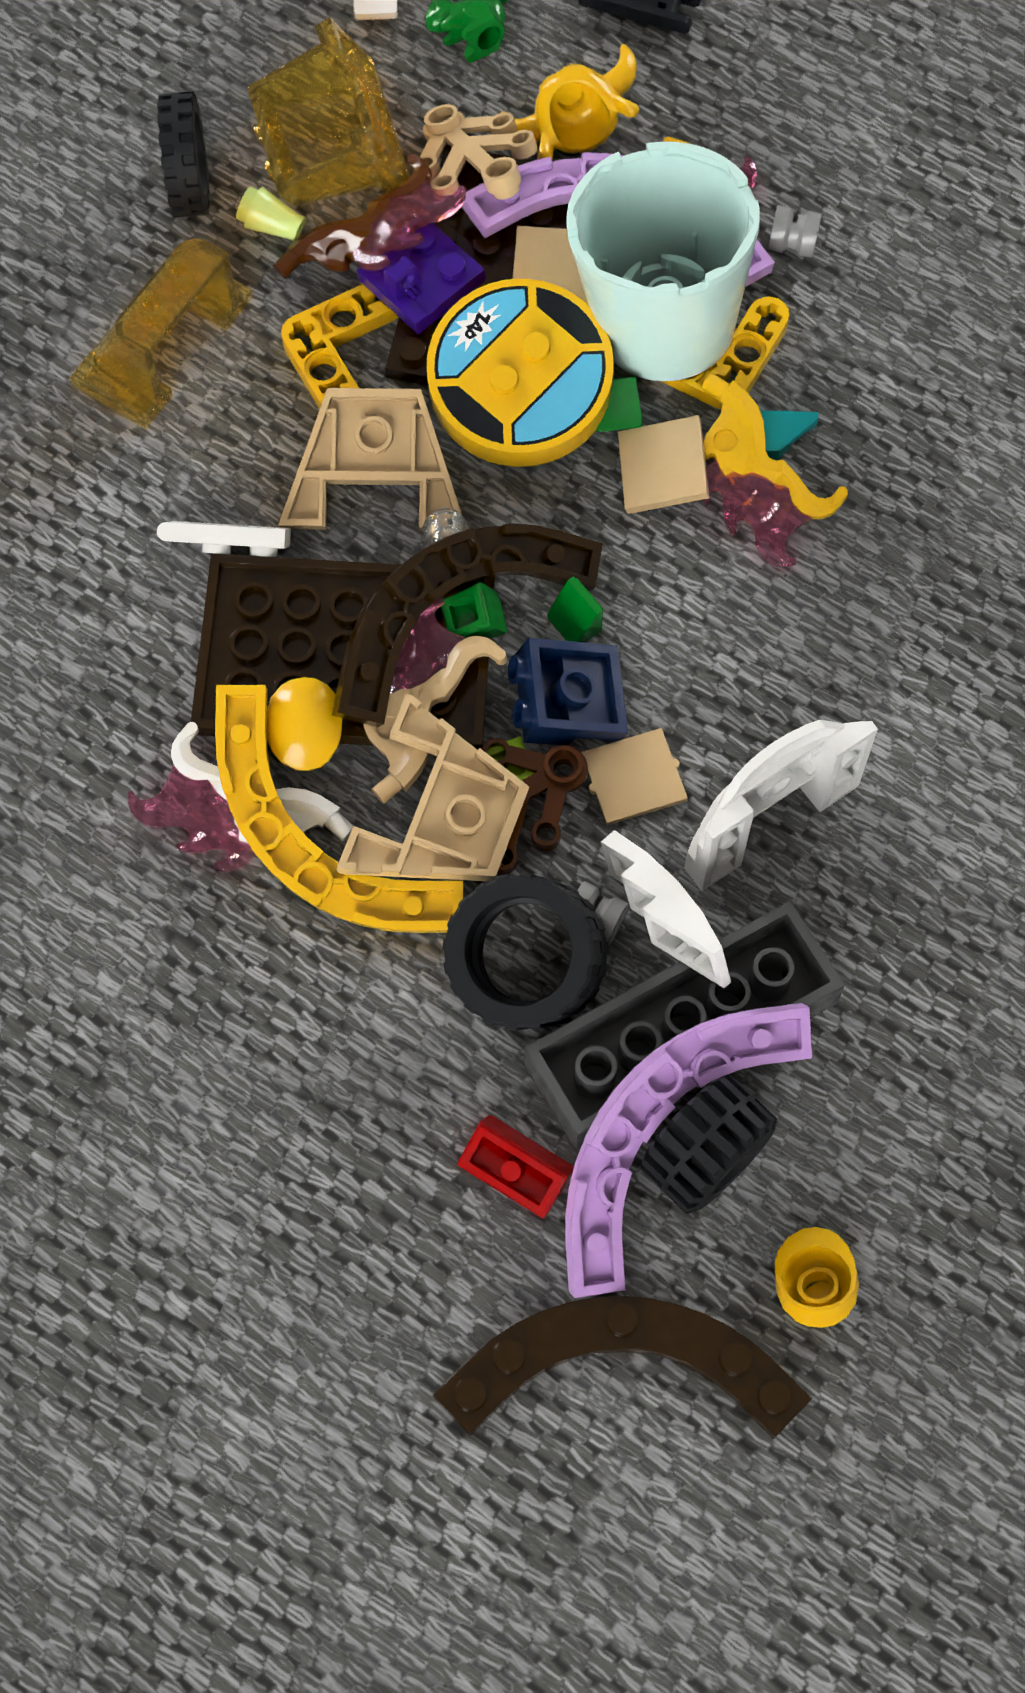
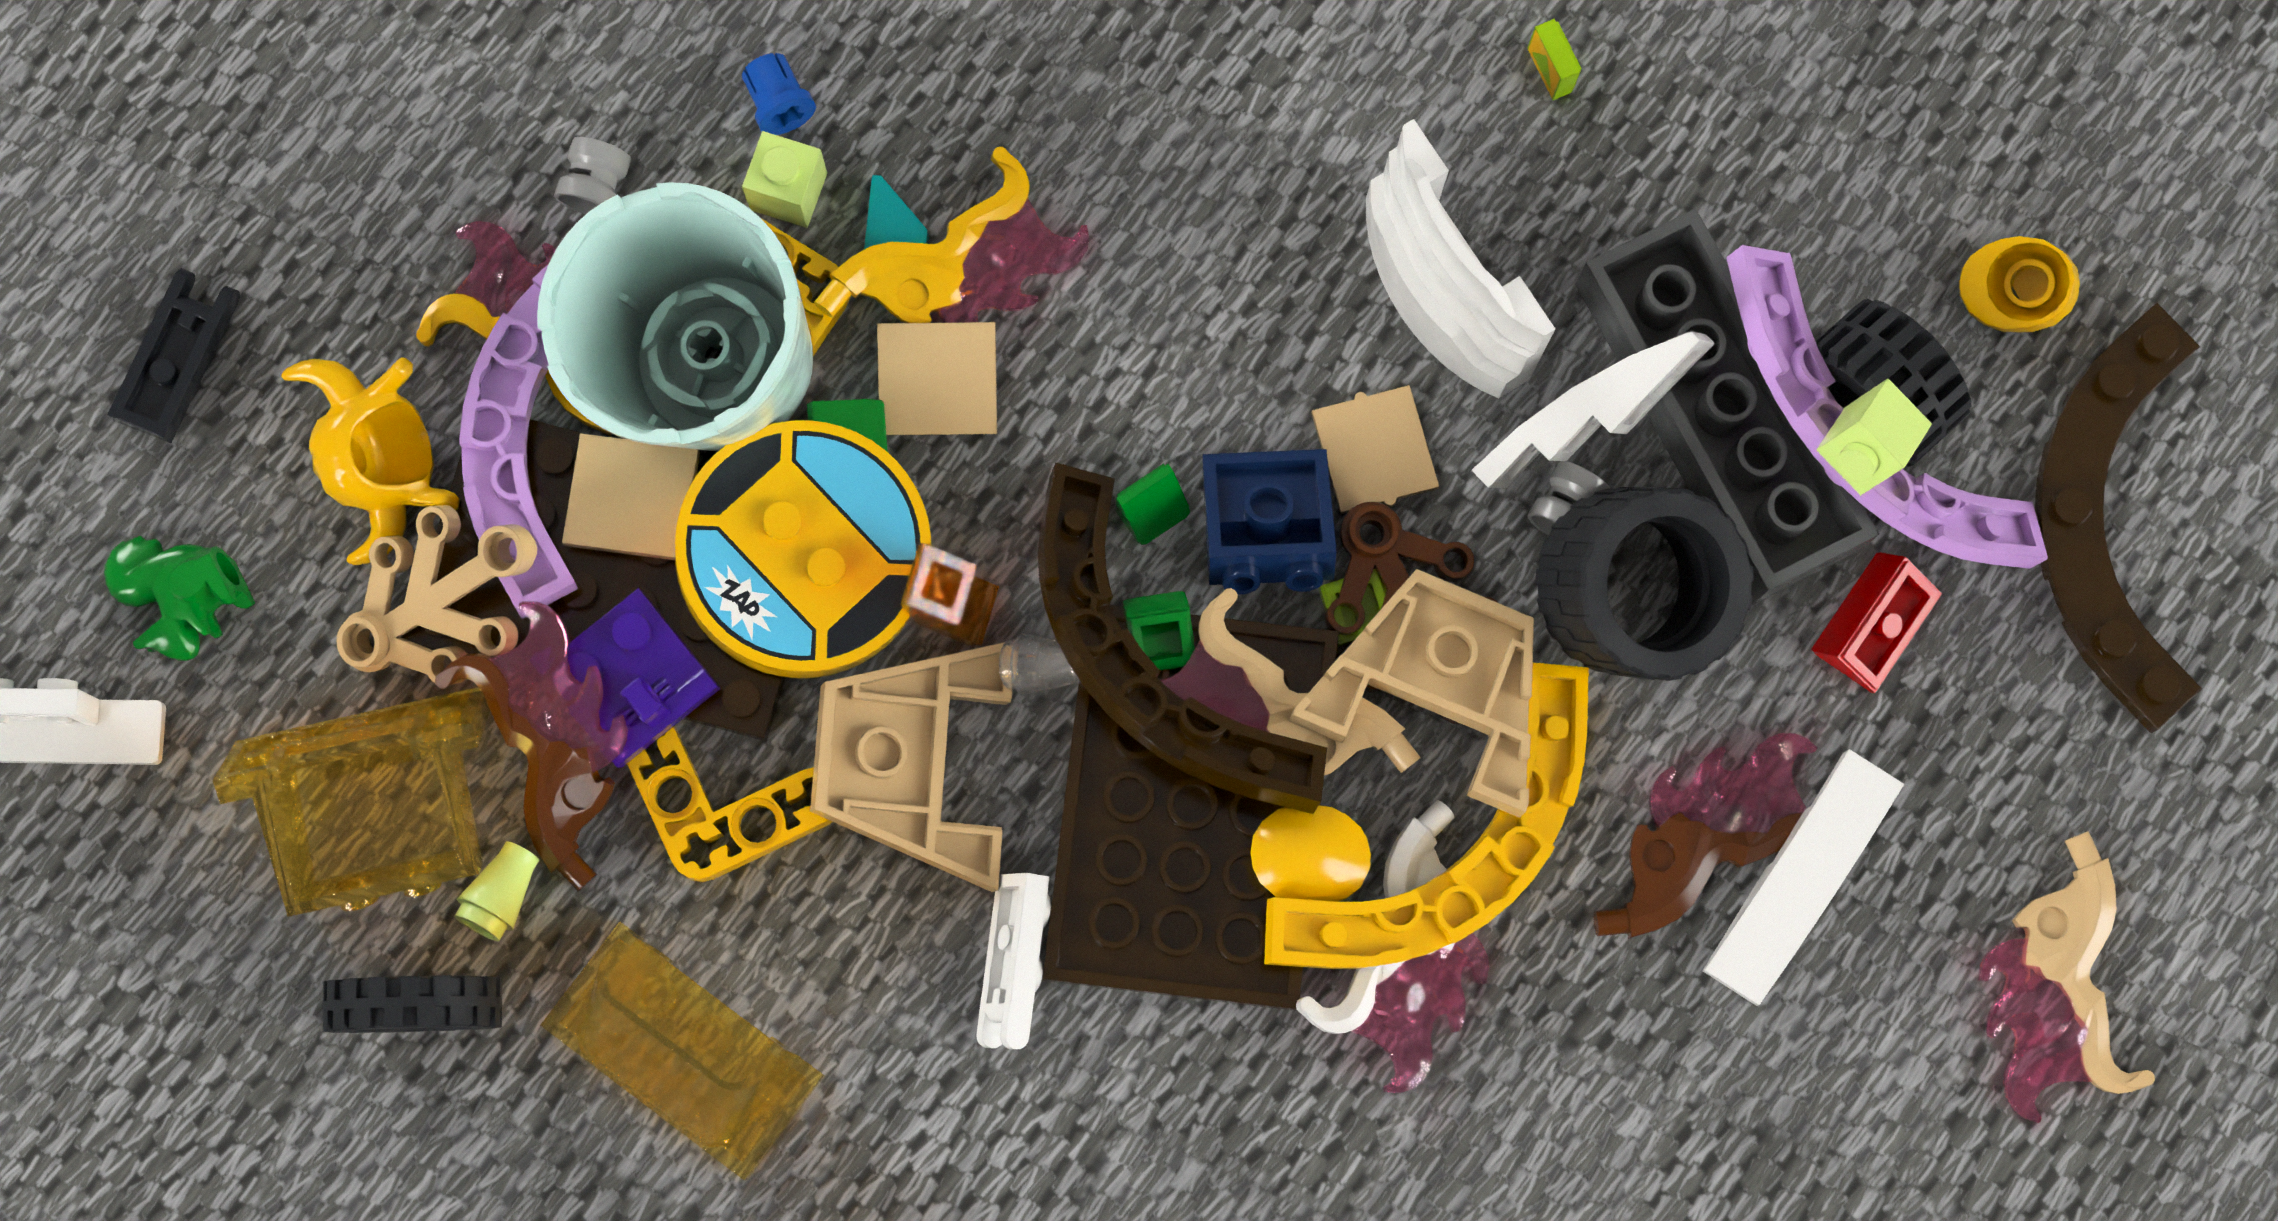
camera: 90 degrees left, 10 degrees up
none -> blue bush [742,53,816,135]
none -> yellowish green brick [742,131,827,228]
none -> clear orange slope [900,543,999,646]
none -> lime tile [1527,19,1582,100]
none -> piece [1593,733,1818,939]
none -> white slope [1703,749,1904,1006]
none -> yellowish green brick [1816,378,1932,496]
none -> piece [1978,831,2155,1123]

